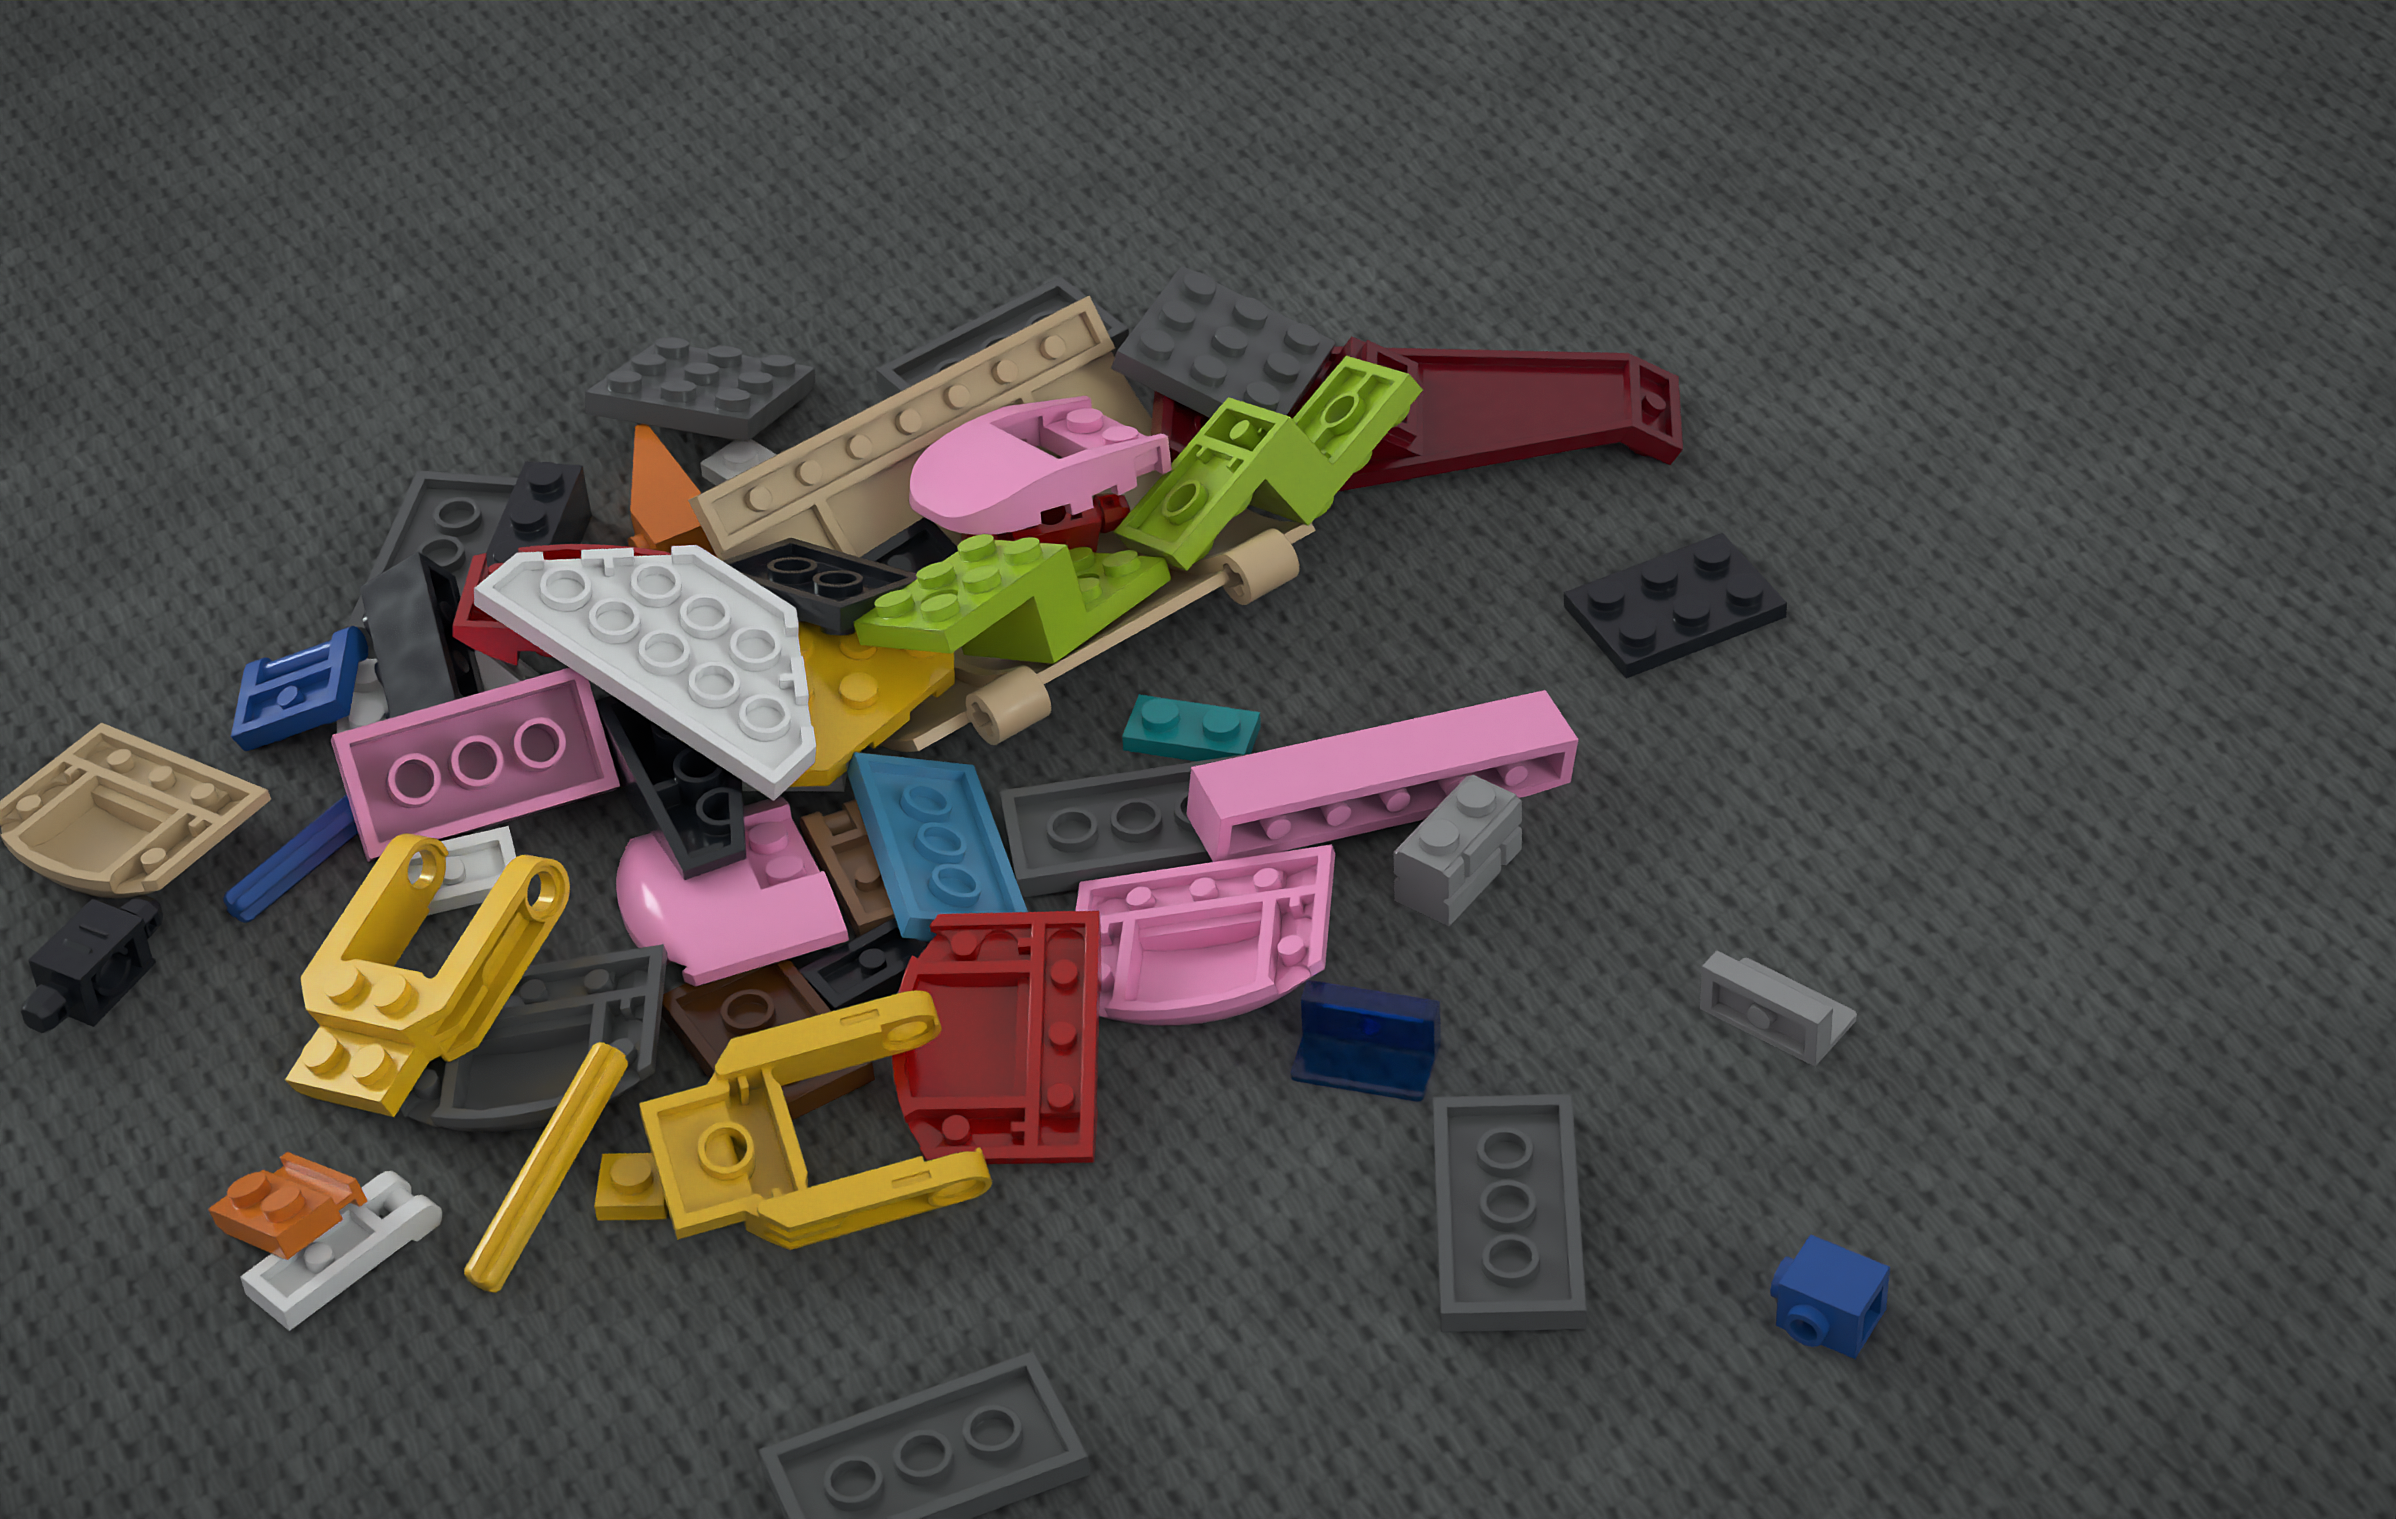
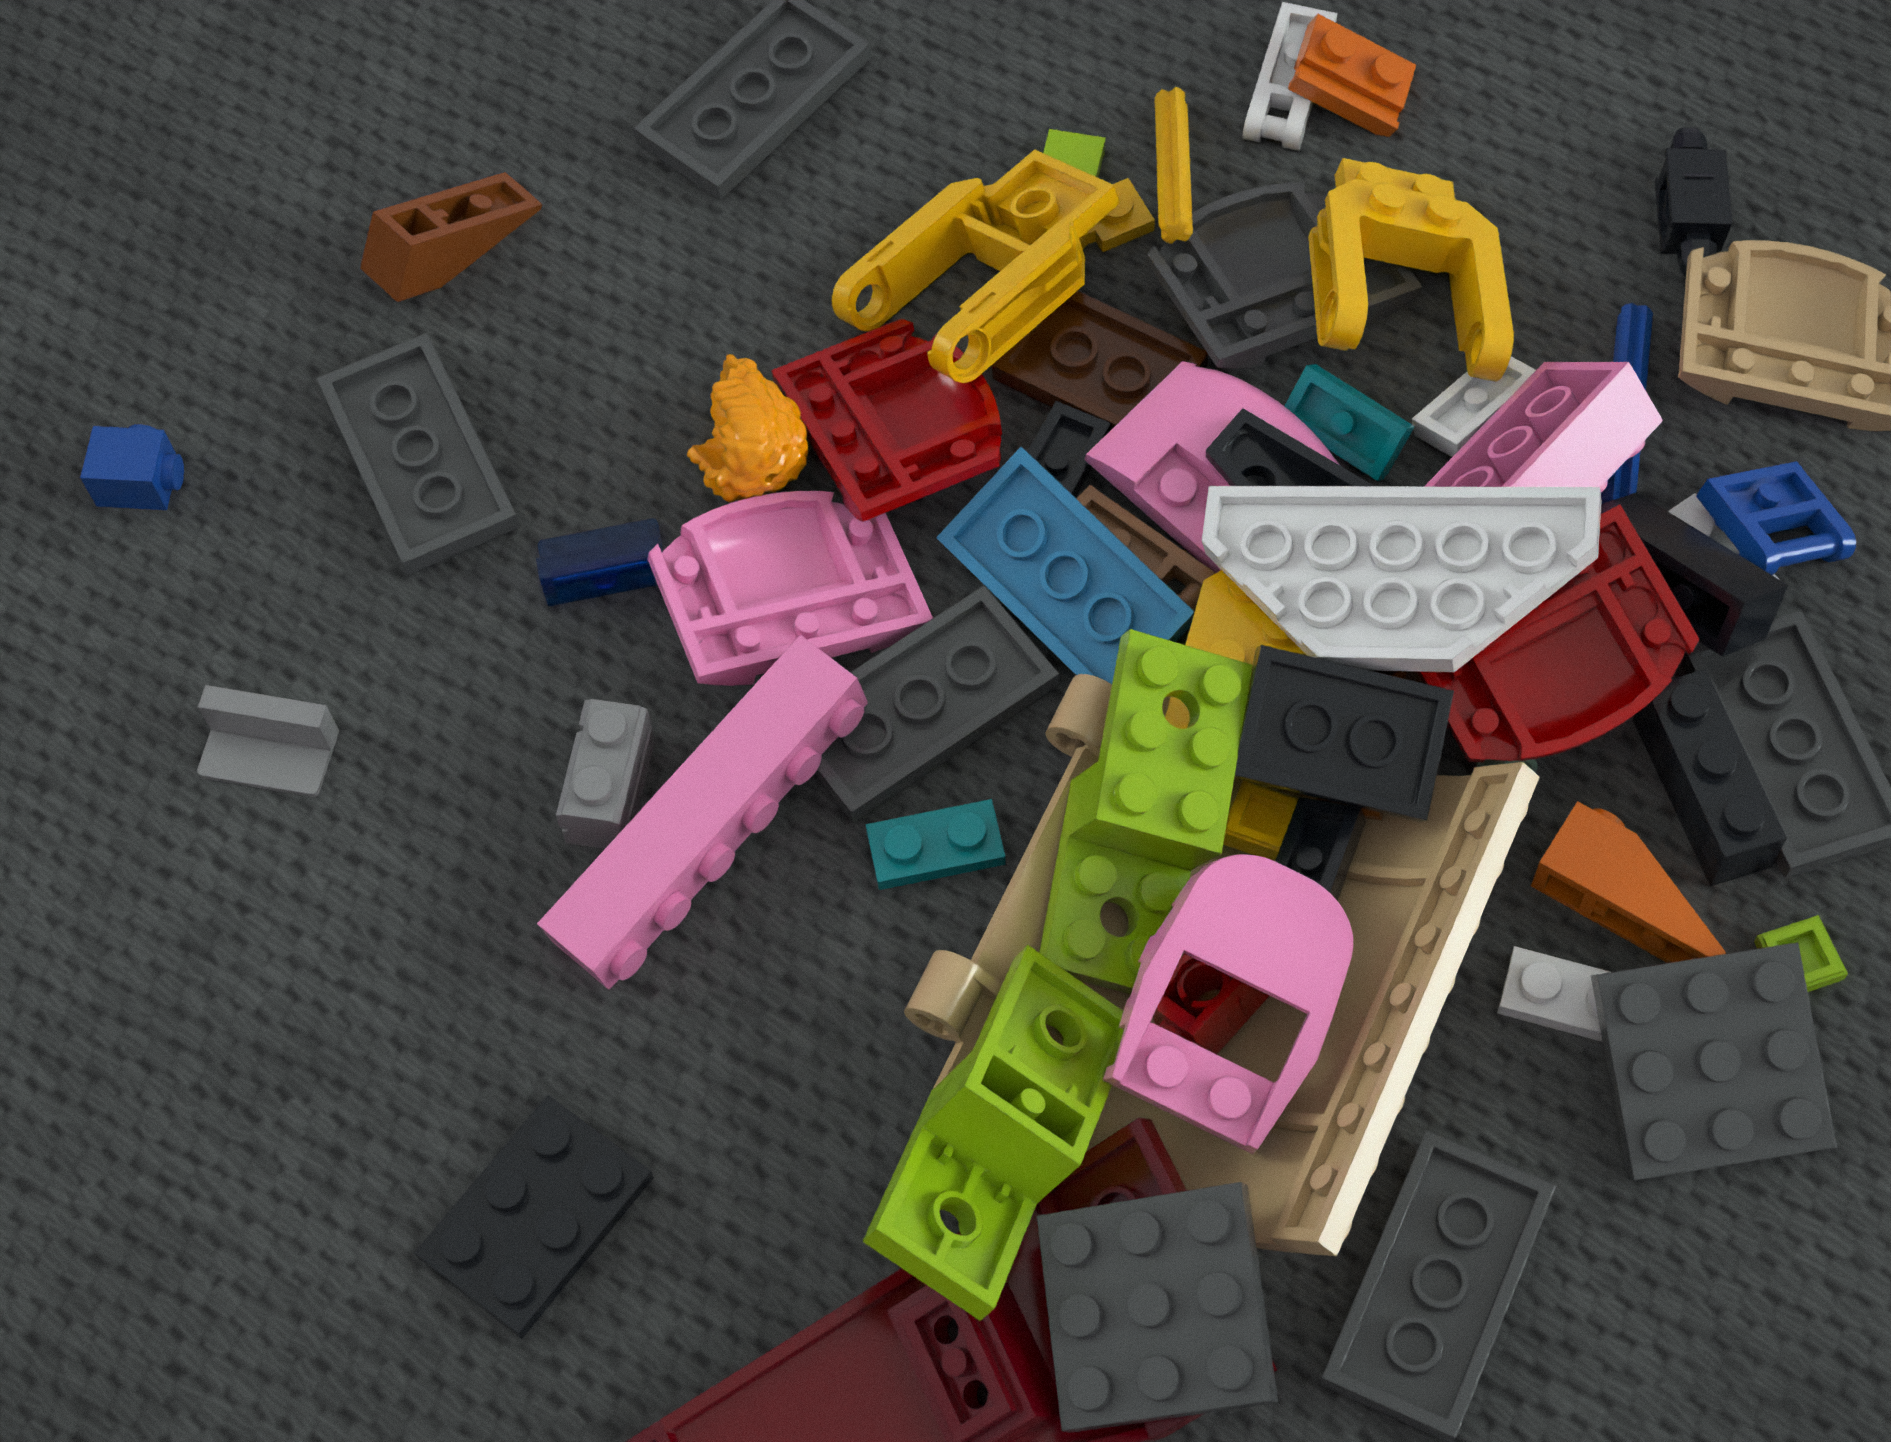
camera: 155 degrees right, 20 degrees up
none -> dark orange slope [360,172,543,302]
none -> light orange piece [687,354,808,503]
none -> lime tile [1043,129,1106,178]
none -> teal plate [1284,364,1415,481]
none -> lime tile [1754,915,1848,992]

